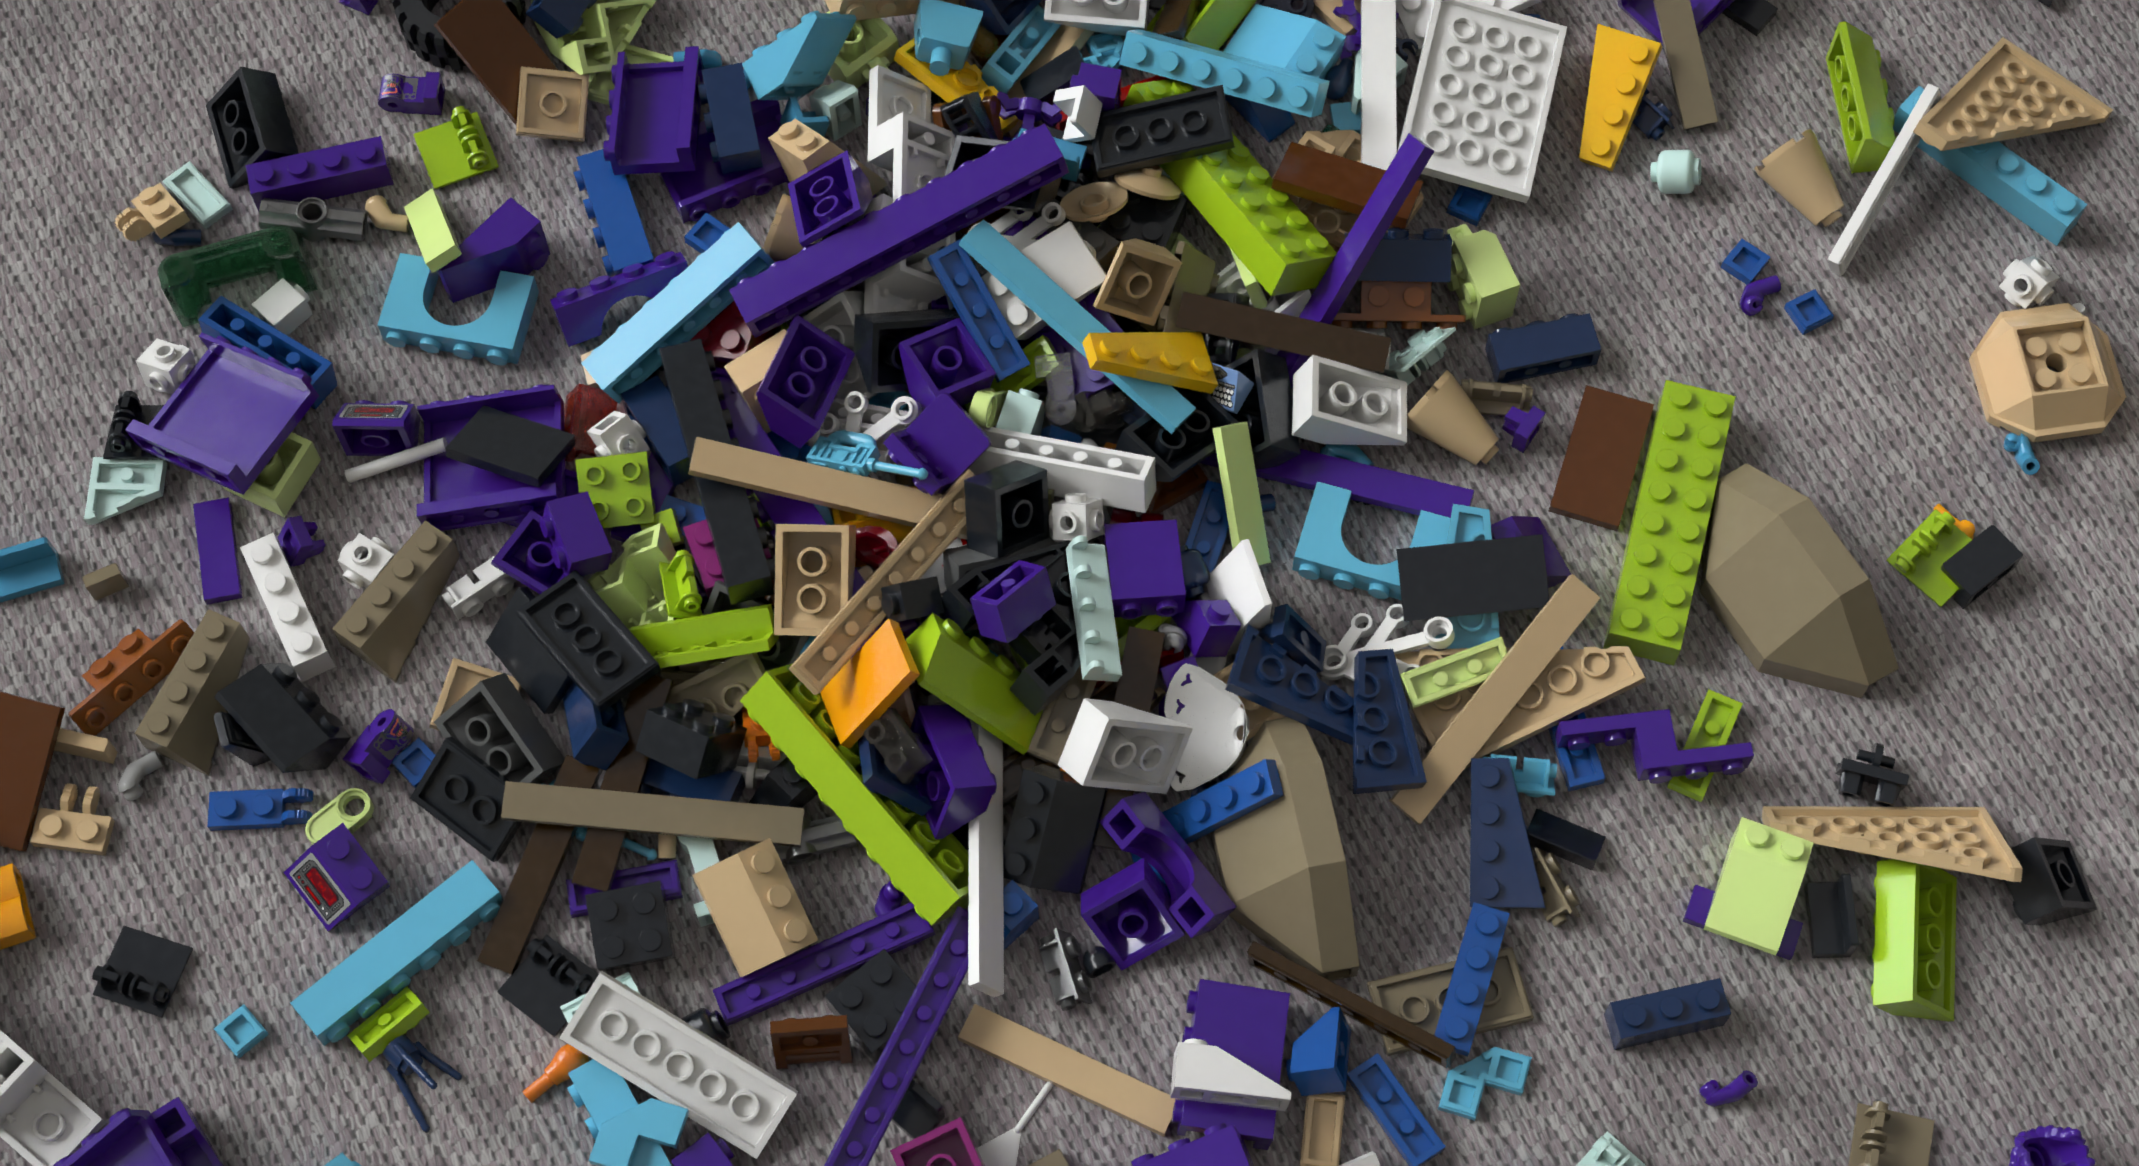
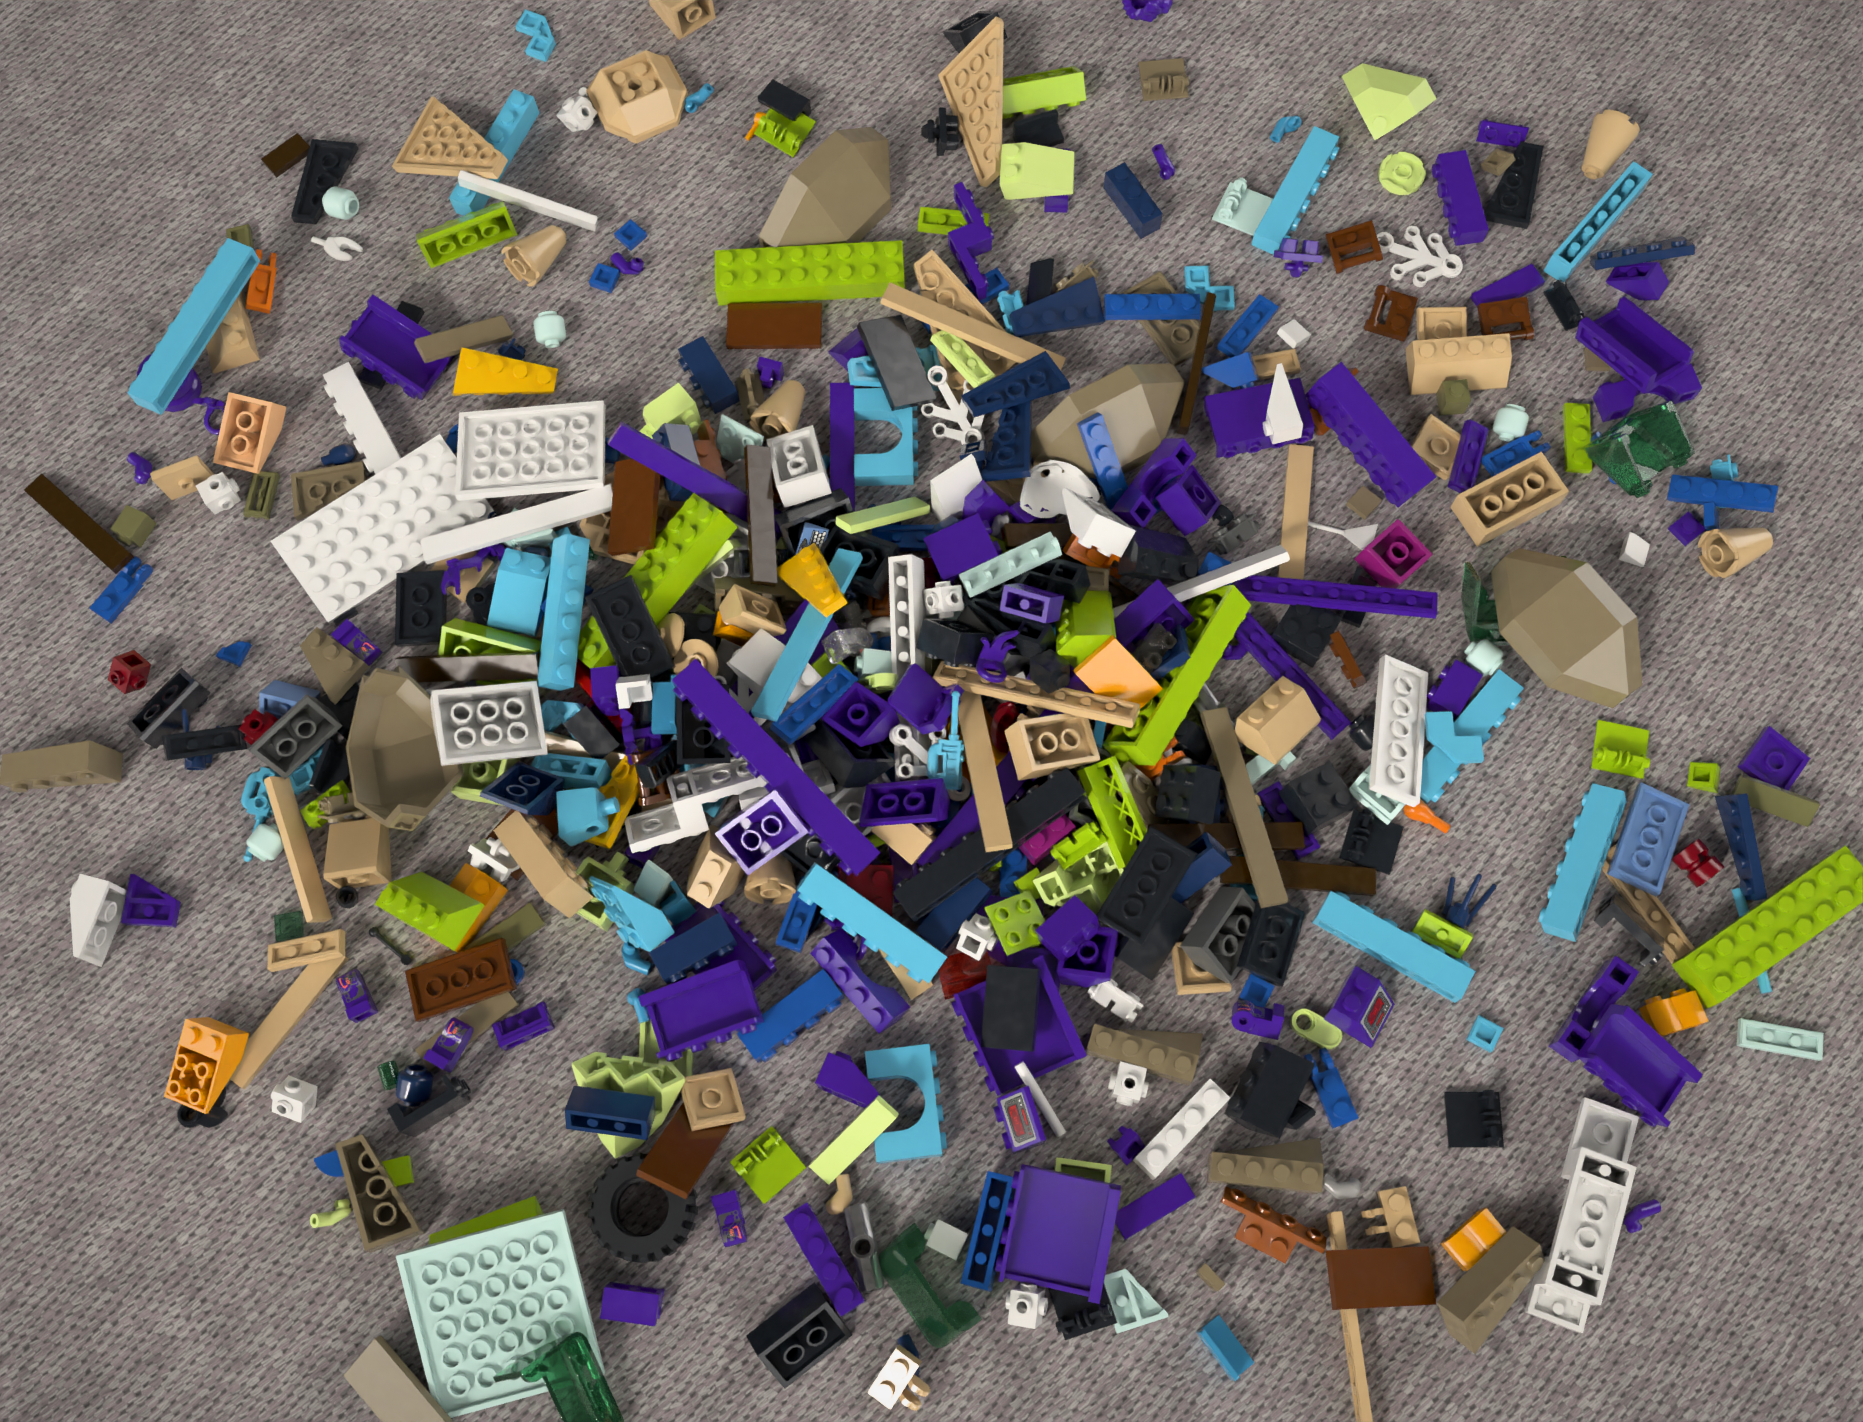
camera: 105 degrees left, 5 degrees up
light aqua tile [162,161,233,230] -> none
none -> dark purple piece [976,630,1019,683]

